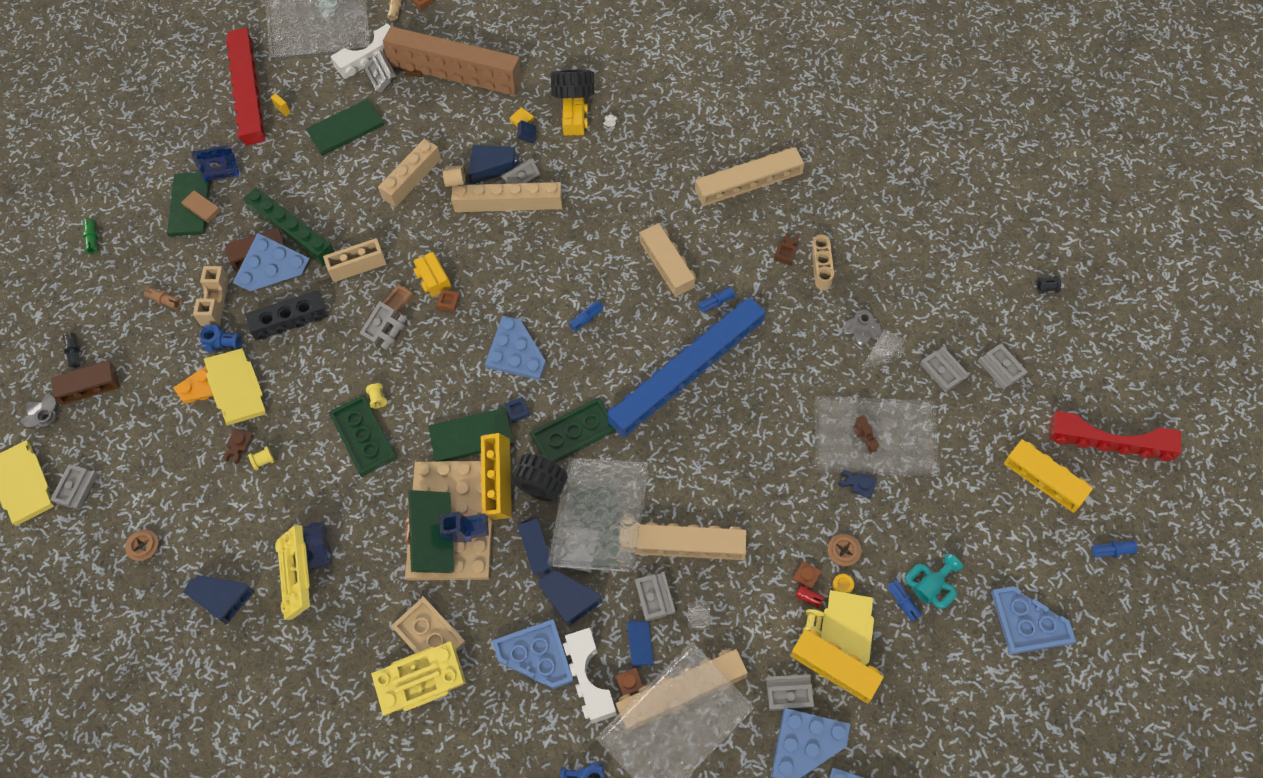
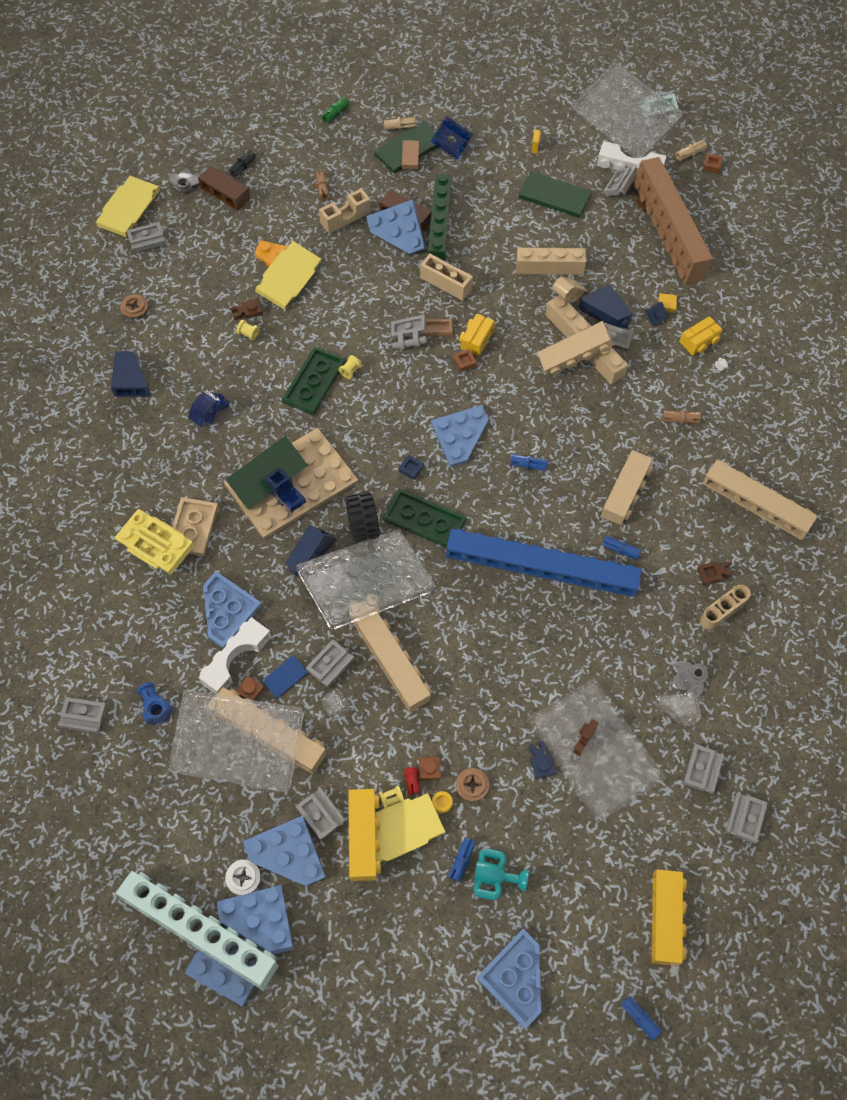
camera: 50 degrees right, 0 degrees up
blue connector [200,324,242,352] -> none
red brick [225,28,266,146] -> none
black brick [245,290,328,341] -> none
light yellow piece [275,525,310,620] -> none
dark green tile [428,408,514,462] -> none
yellow brick [481,433,512,520] -> none
dark blue slope [537,570,603,627] -> none
black tyre [550,69,595,98] -> none
red arch [1049,411,1181,462] -> none
none -> tan axle [384,117,416,131]
none -> tan brick [537,321,614,375]
none -> medium nougat pin [662,410,701,424]

